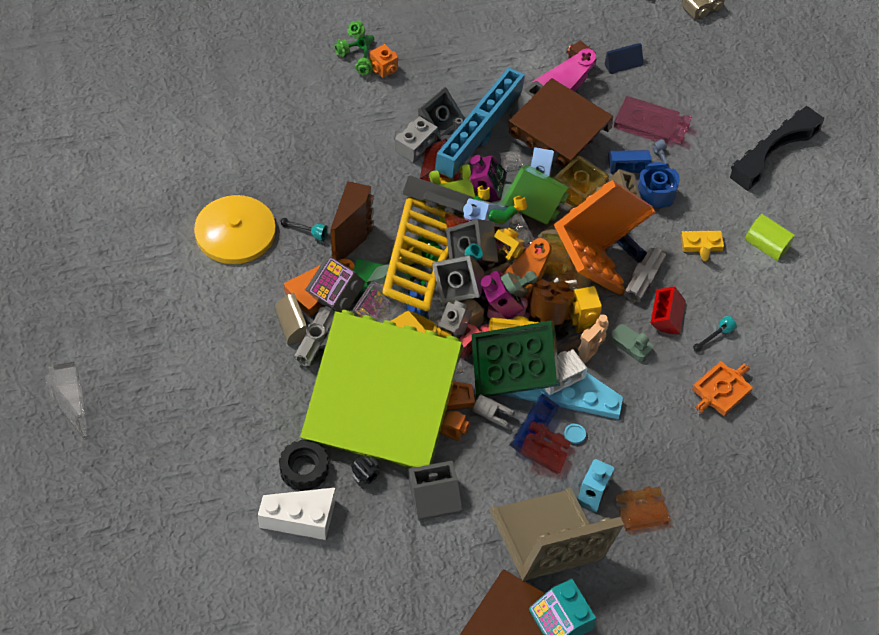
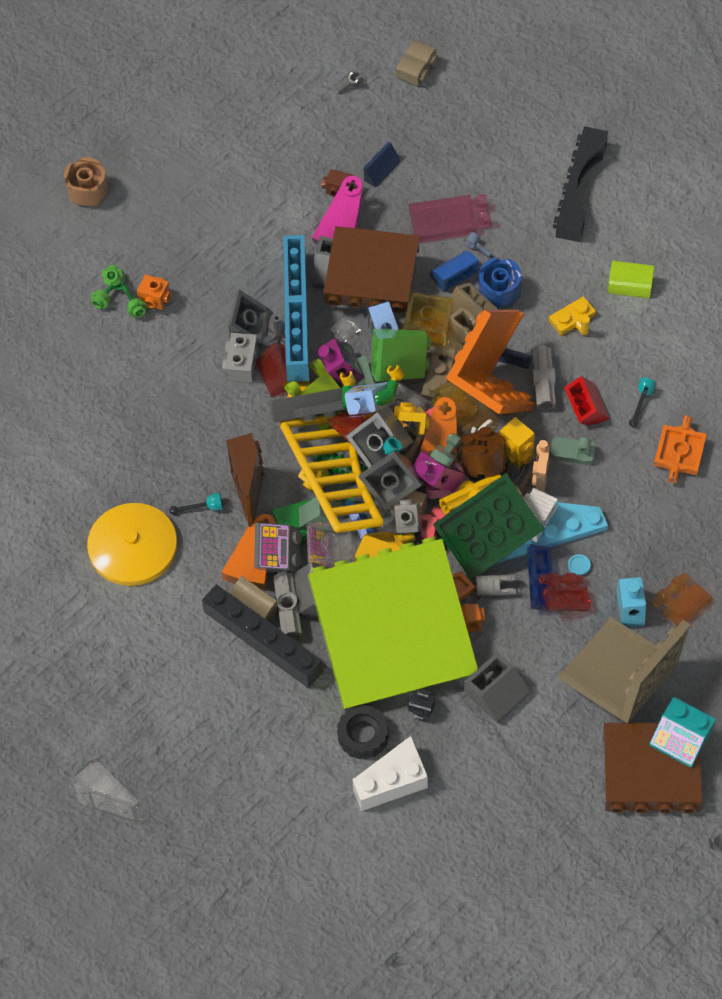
camera: 25 degrees left, 5 degrees up
none -> black brick [202,584,323,689]

